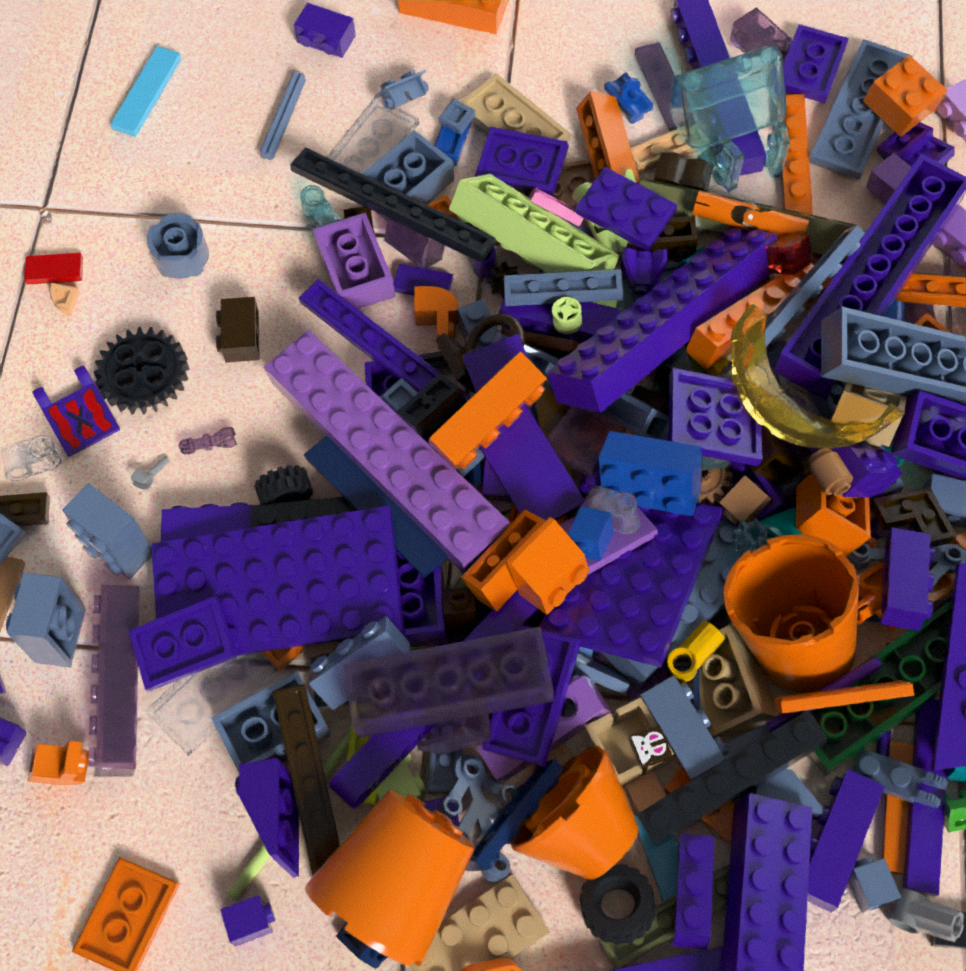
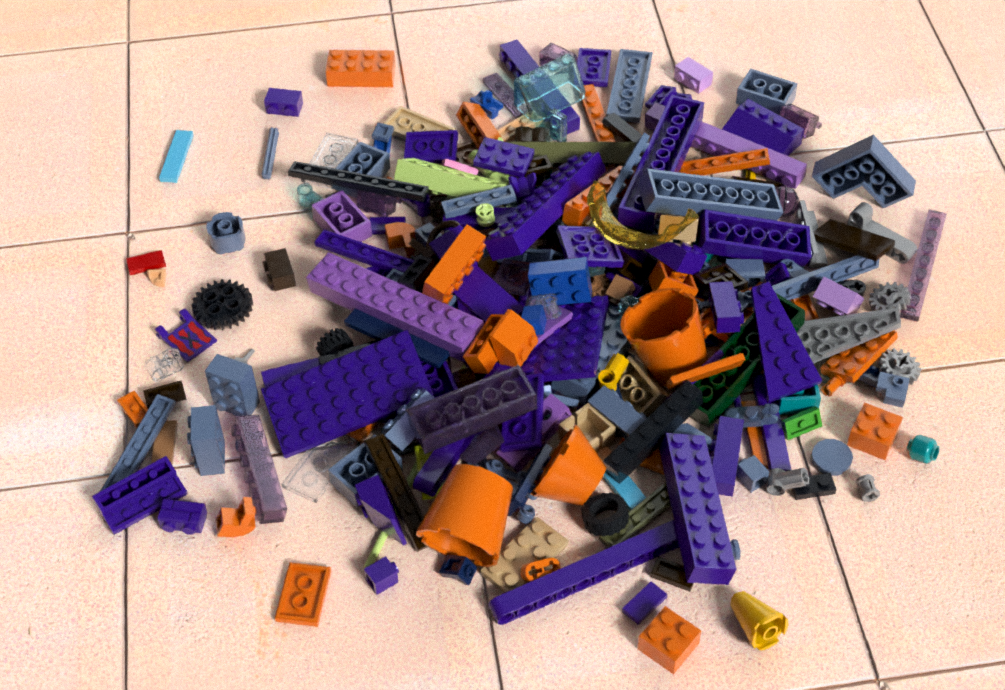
camera: 15 degrees left, 15 degrees down
dark purple plate [128,596,237,691] -> none
clear purple piece [178,427,237,455] -> none
sand blue hinge [374,70,429,110] -> none
tile [628,725,672,769] -> none
dark purple brick [672,833,714,950] -> none
orange piece [692,190,809,245] -> none
clear light blue plate [764,121,790,178] -> none
clear red brick [766,233,813,275] -> none
medium nougat brick [808,447,853,496] -> none
orange brick [863,55,948,137] -> none
none -> black tile [602,112,649,143]

